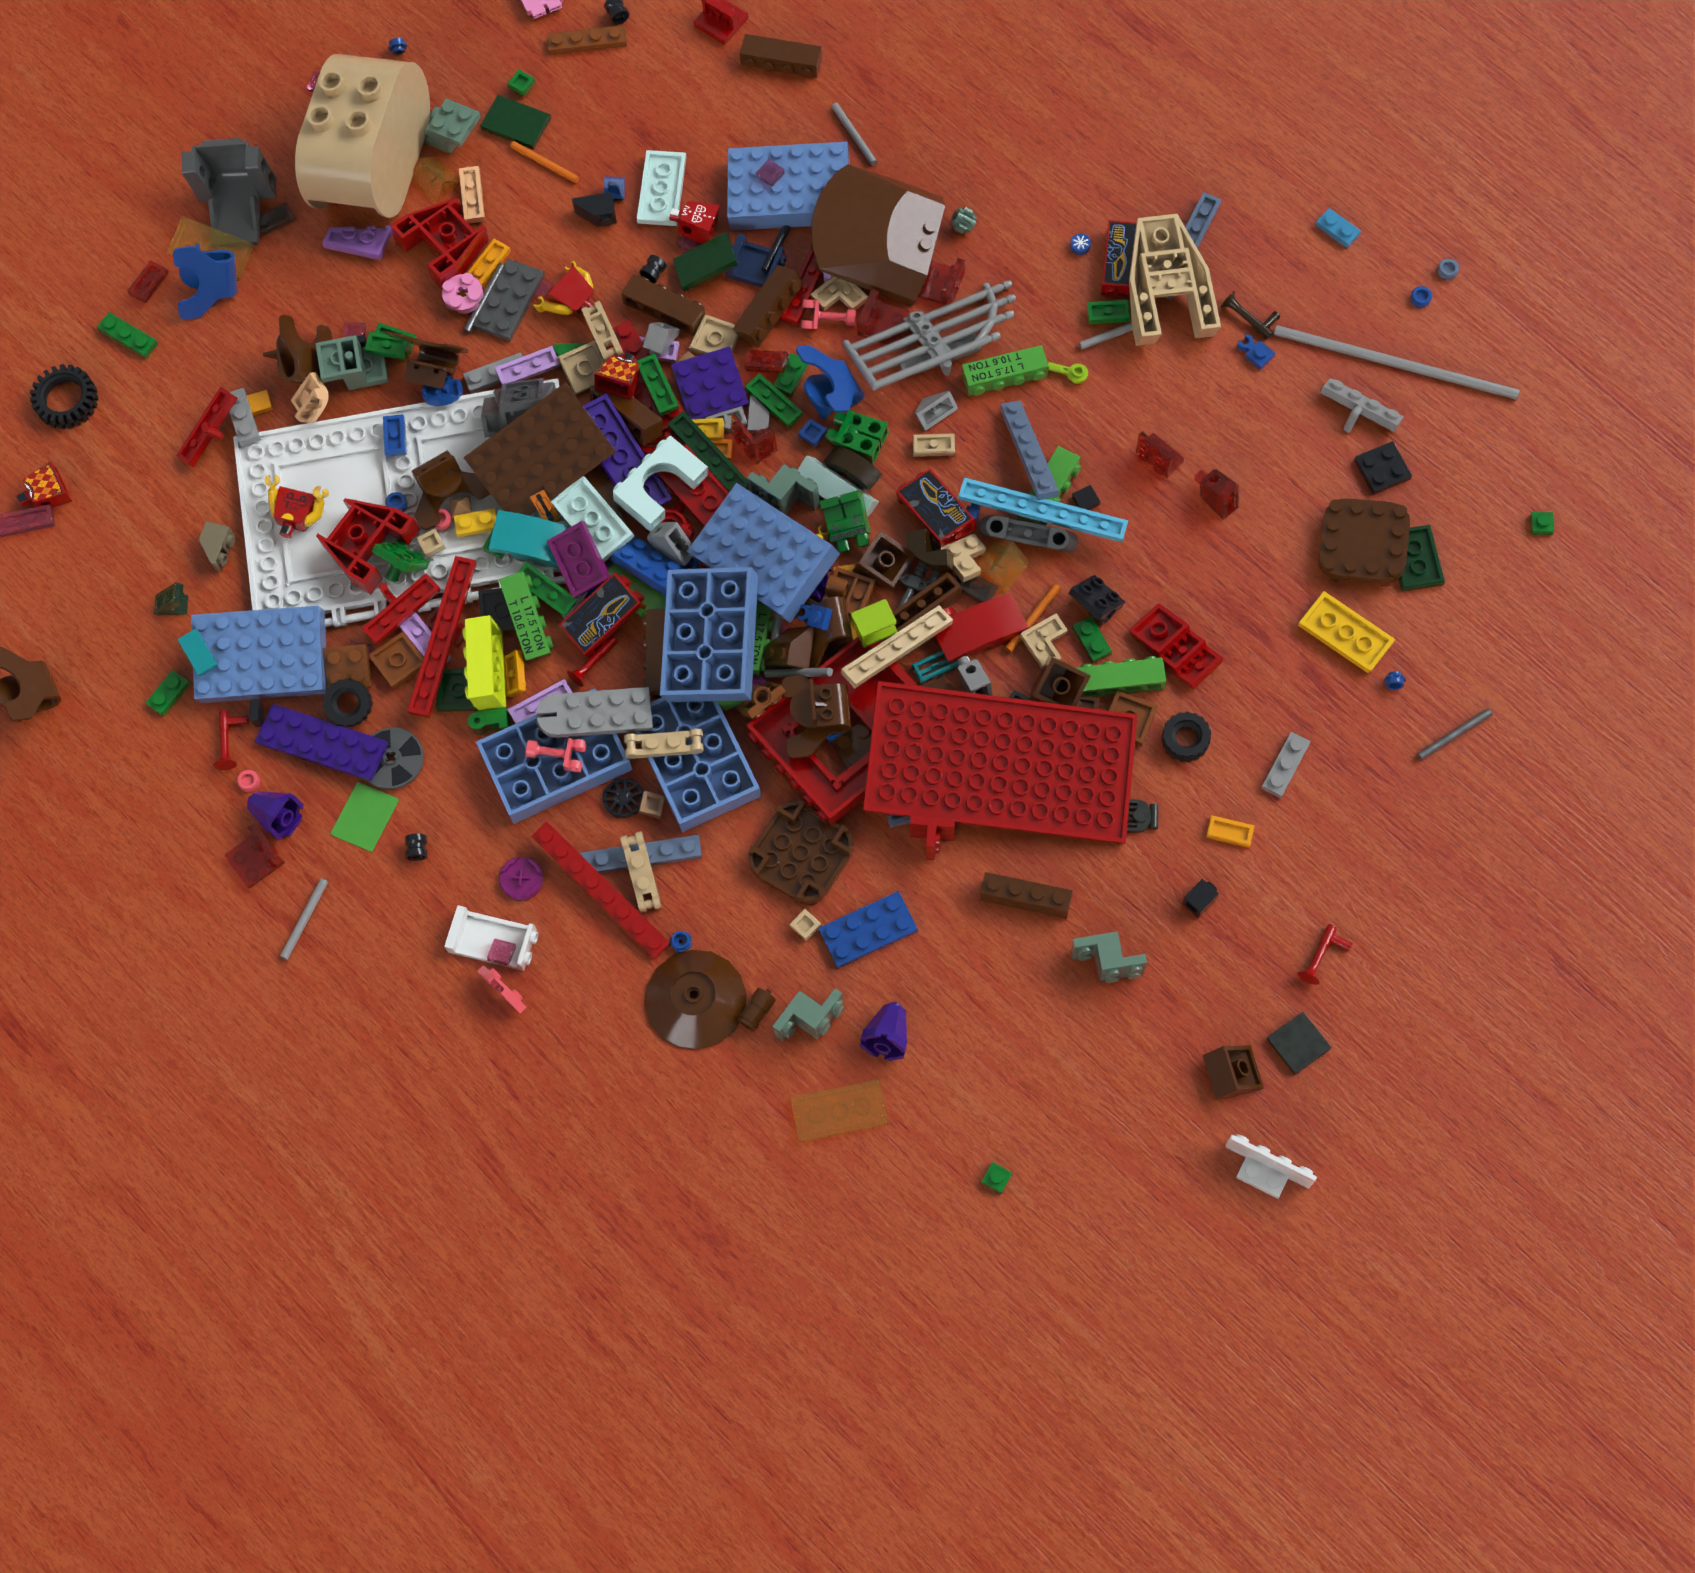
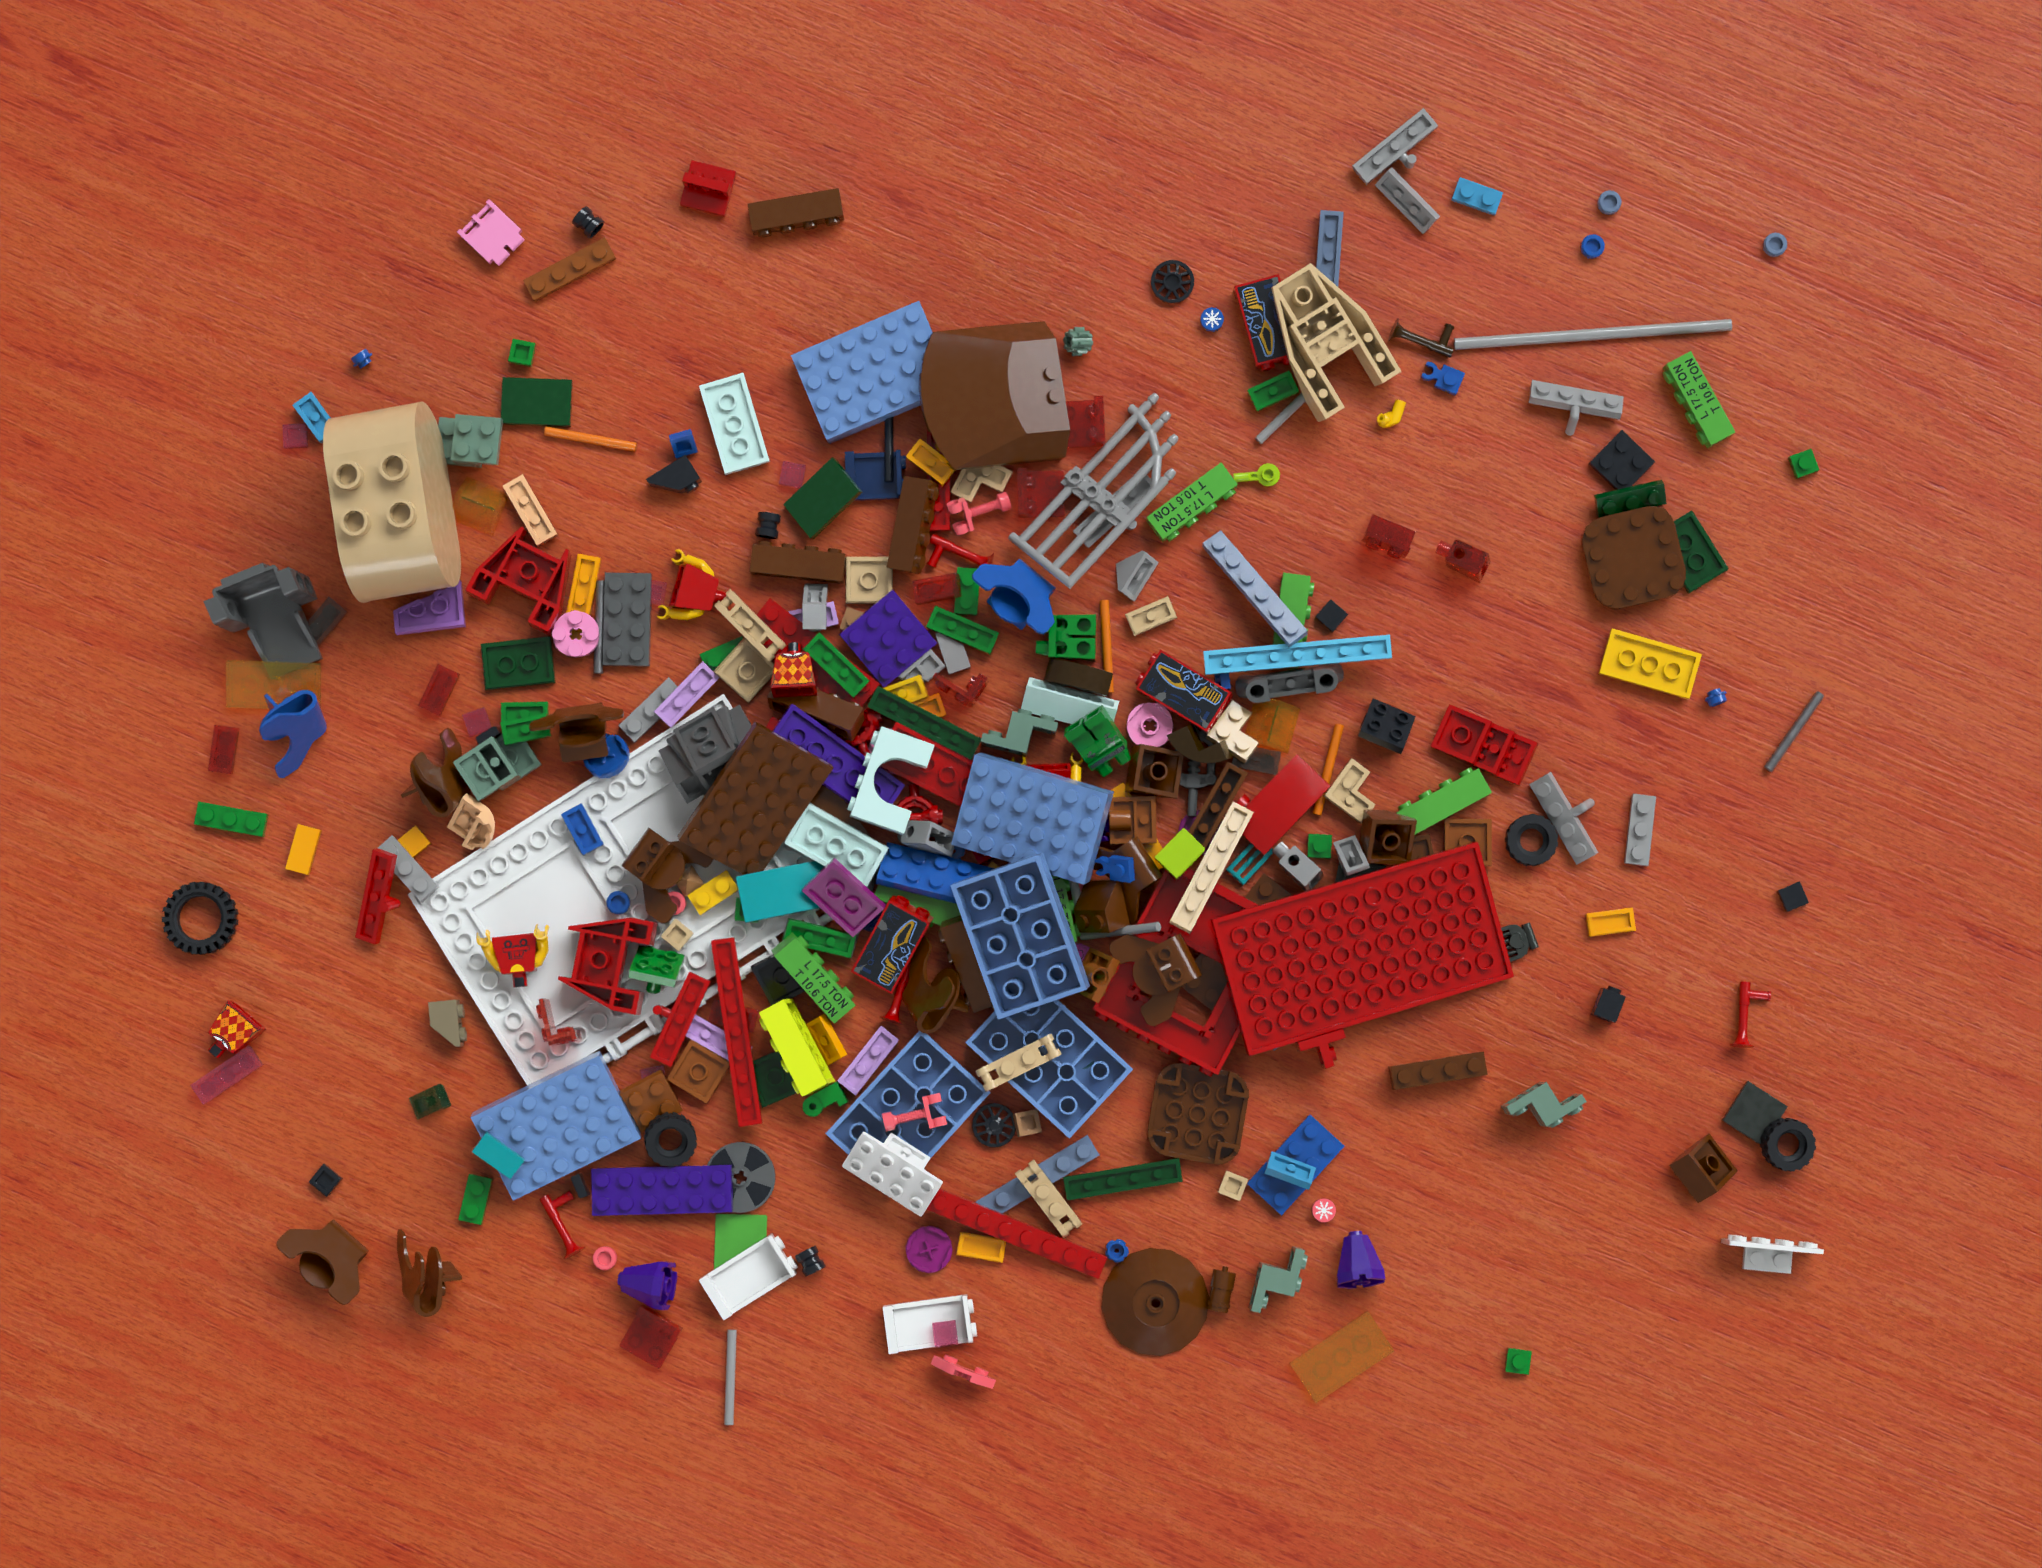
camera: 25 degrees left, 15 degrees up
orange sticker [530,490,560,522] -> none
light grey plate [537,687,653,738] -> none
red torso [669,201,720,244] -> none
clear pink tile [756,159,785,187] -> none
blue plate [798,418,827,448] -> none
light grey bar [831,103,878,166] -> none
green plate [1072,616,1112,663] -> none
none -> light orange tile [285,824,322,875]
none -> black tile [309,1164,343,1197]
none -> reddish brown piece [397,1229,462,1317]
none -> clear red plate [418,664,460,716]
none -> dark green tile [481,636,556,691]
none -> clear red bracket [536,998,582,1046]
none -> white panel [699,1233,798,1320]
none -> white bracket [842,1132,943,1216]
none -> reddish brown piece [902,936,970,1033]
none -> light orange plate [906,439,955,486]
none -> red piece [927,534,994,568]
none -> light orange tile [956,1231,1006,1263]
none -> dark green plate [1063,1158,1183,1200]
none -> orange bar [1100,600,1114,693]
none -> bright pink plate [1126,703,1173,747]
none -> black wheel [1151,260,1194,303]
none -> dark azure plate [1264,1151,1316,1190]
none -> green plate [1307,834,1332,859]
none -> coral tile [1312,1198,1336,1222]
none -> light grey slope [1333,835,1370,877]
none -> light grey plate [1352,108,1438,185]
none -> light grey plate [1375,167,1440,234]
none -> yellow arm [1377,399,1406,428]
none -> light grey plate [1529,772,1598,865]
none -> dark green plate [1594,480,1667,518]
none -> bright green brick [1663,351,1735,449]
none -> black tyre [1760,1118,1816,1172]
none -> sand blue tile [1763,233,1787,257]
none -> black tile [1777,881,1809,912]

